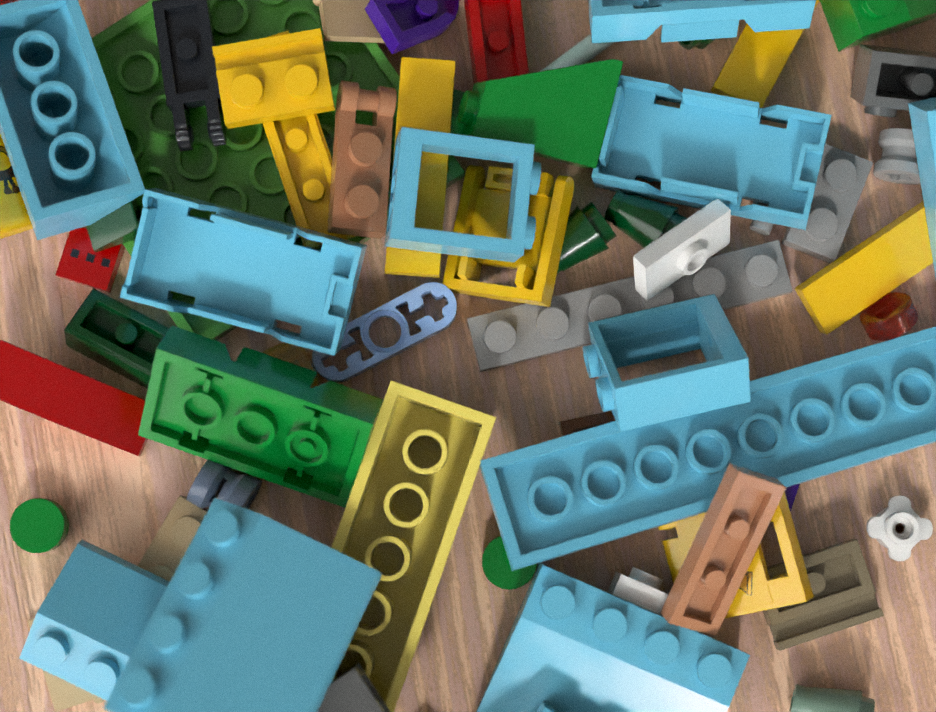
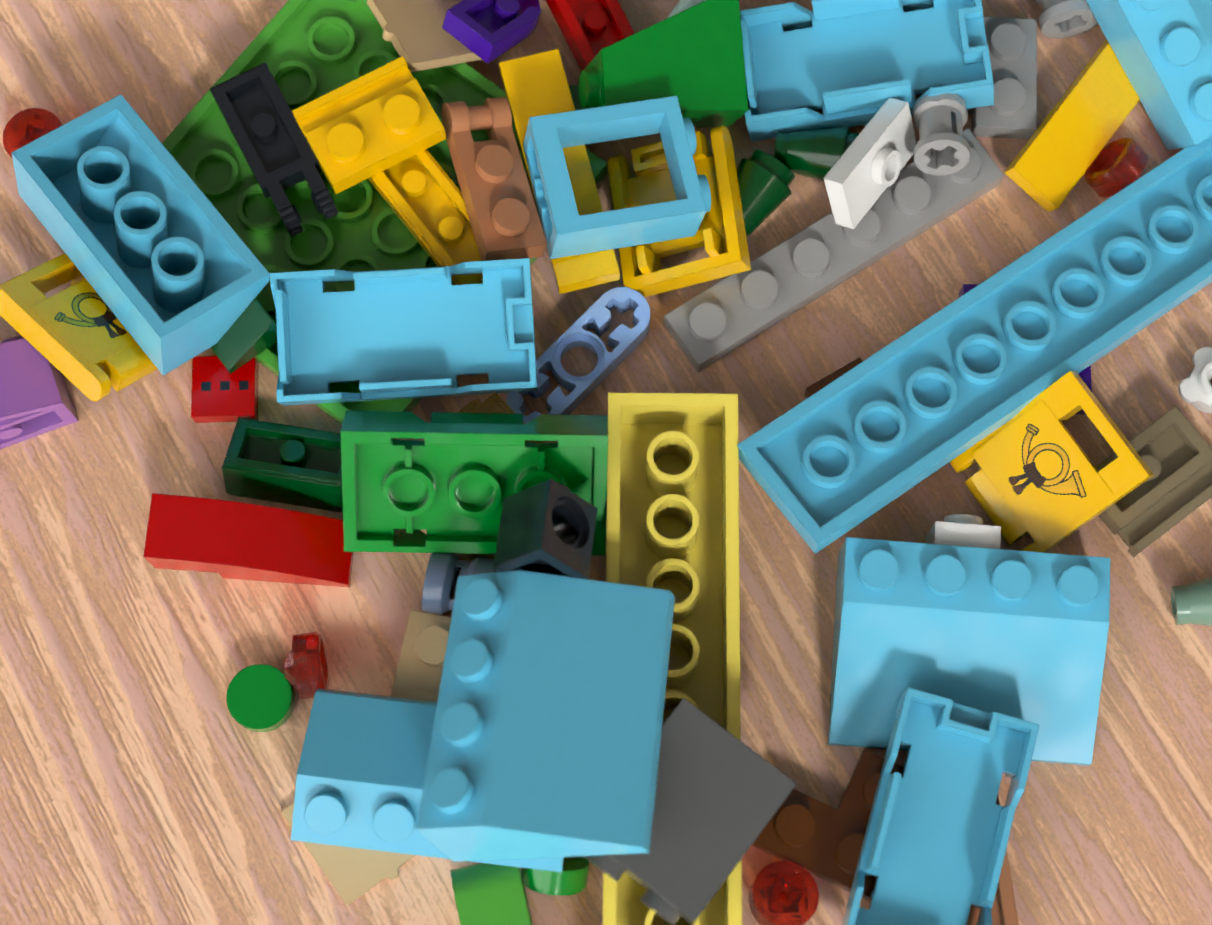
camera: 15 degrees left, 10 degrees down
green tile [482,536,537,590] -> none
medium azure window [582,294,751,432] -> none
nougat plate [660,463,786,637] -> none
none -> clear red tile [283,631,329,700]
none -> black brick [493,479,597,579]
none -> light grey bush [913,93,970,176]

